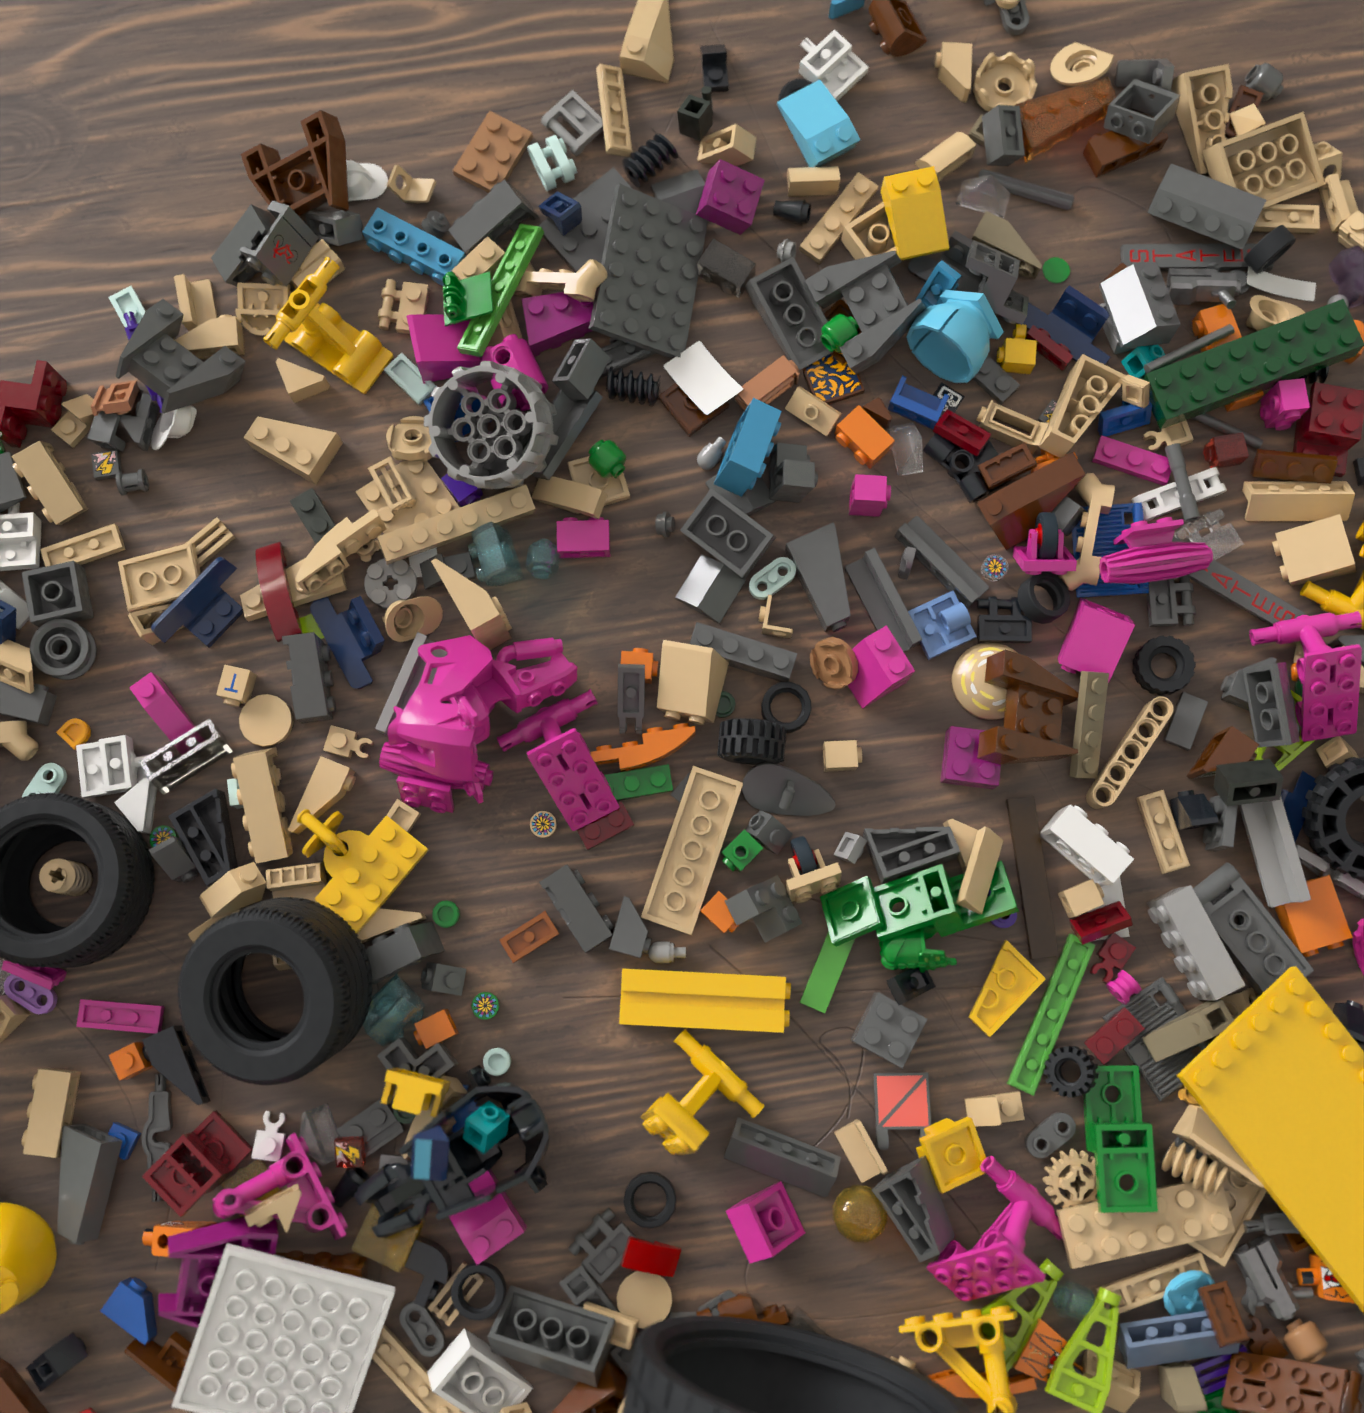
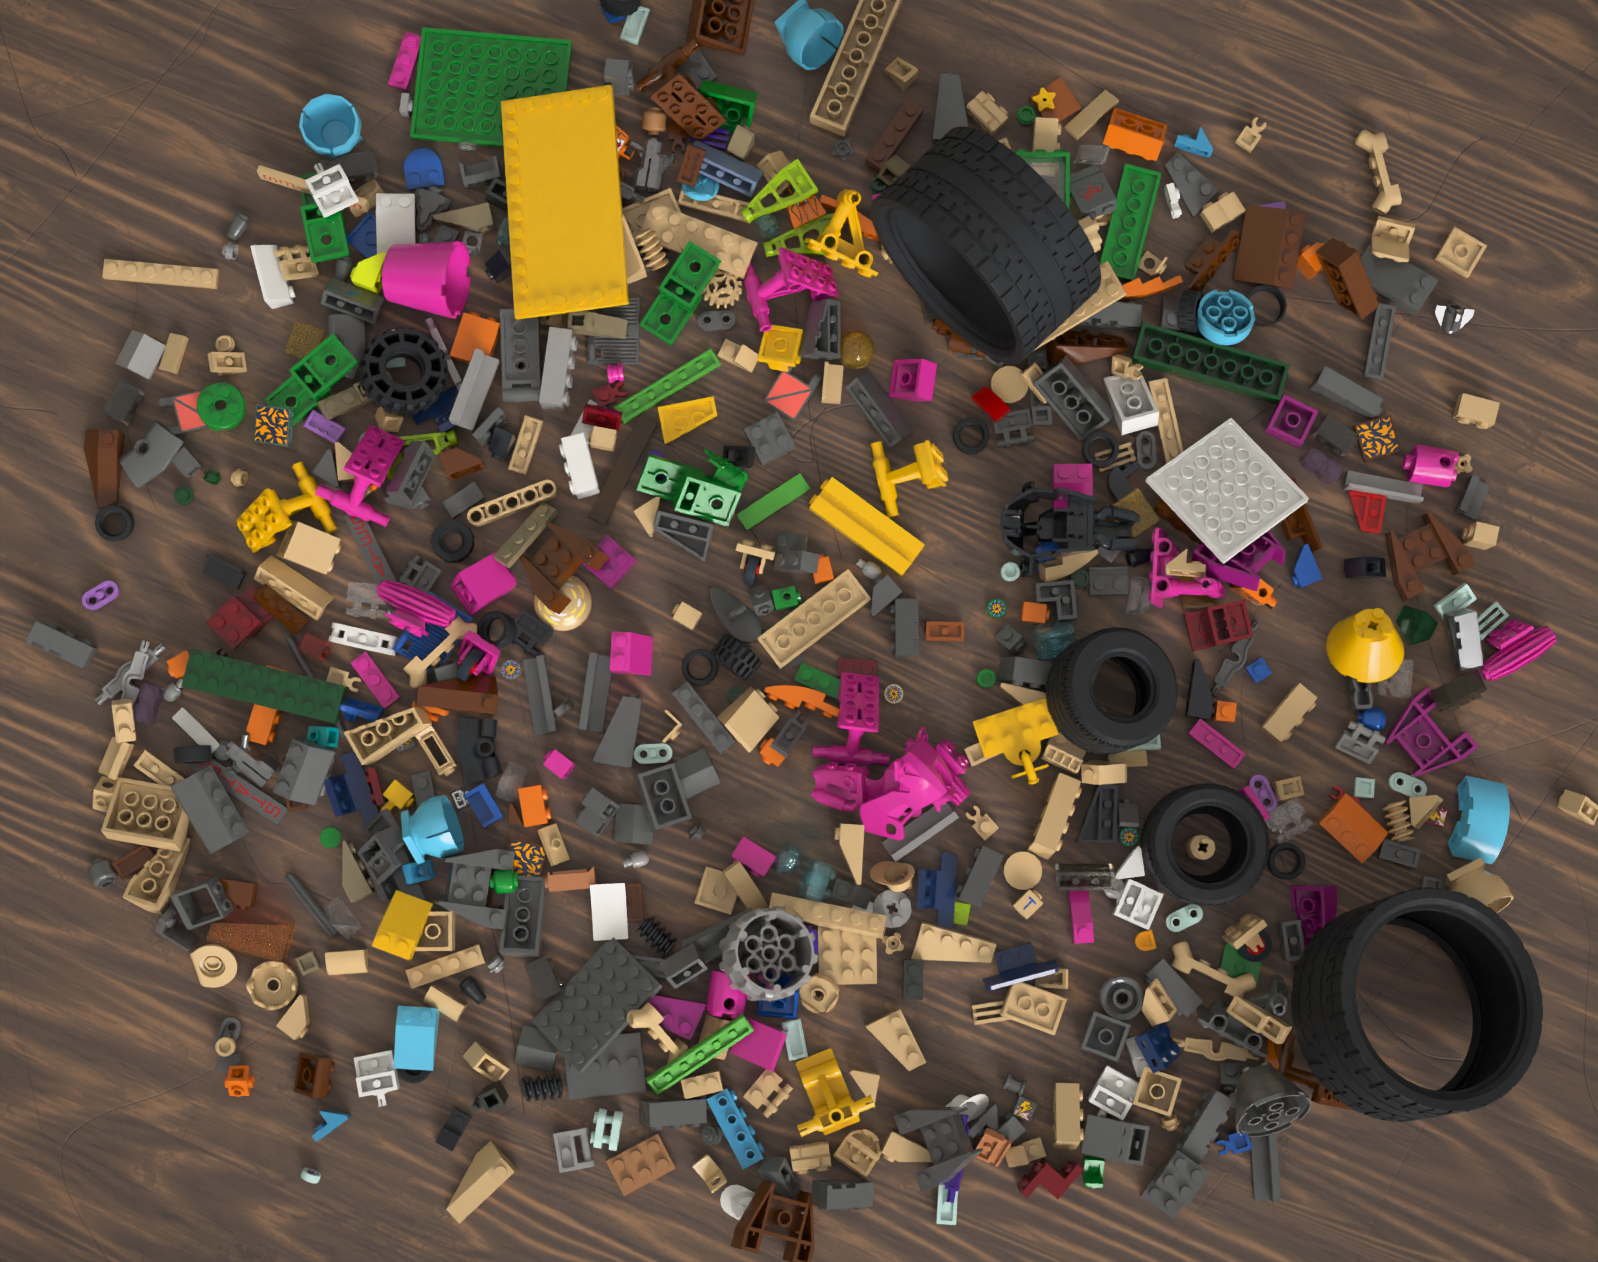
camera: 150 degrees left, 5 degrees up
tan plate [40,523,126,567] -> none
dark grey slope [57,1123,123,1245] -> none
tan panel [174,274,218,331] -> none
light aqua tile [227,778,244,809] -> none
dark grey panel [239,201,318,287] -> none
white plate [251,1111,286,1162] -> none
dark red slope [256,542,303,642] -> none
tan slope [288,756,356,835] -> none
tan slope [295,509,387,596] -> none
clear red tile [334,1137,366,1168] -> none
tan tile [368,456,415,514] -> none
yellow panel [381,1067,451,1117] -> none
dark blue slope [411,1126,449,1181] -> none
hinge [443,271,493,326] -> none
teal brick [463,1100,510,1154] -> none
dark blue slope [538,191,582,236] -> none
green head [588,440,626,478] -> none
tan plate [596,64,632,157] -> none
magenta brick [696,159,765,235] -> none
dark azure brick [714,398,781,497] -> none
medium nougat tile [810,637,858,690] -> none
green tile [820,876,884,947] -> none
light grey plate [833,832,867,864] -> none
medium blue plate [908,591,977,660] -> none
dark red plate [933,409,992,456] -> none
tan slope [956,827,1003,914] -> none
reddish brown plate [978,442,1037,490] -> none
dark grey panel [982,105,1025,166] -> none
black tyre [1044,1046,1099,1098] -> none
dark red plate [1084,1007,1145,1065] -> none
tan tile [1122,375,1150,408] -> none
flat silver bar [1144,324,1234,373] -> none
dark grey piece [1165,443,1200,522] -> none
pearl dark grey brick [1214,759,1284,806] -> none
tan slope [1230,104,1266,136] -> none
tan piece [1246,295,1305,331] -> none
dark pink brick [1260,378,1310,430] -> none

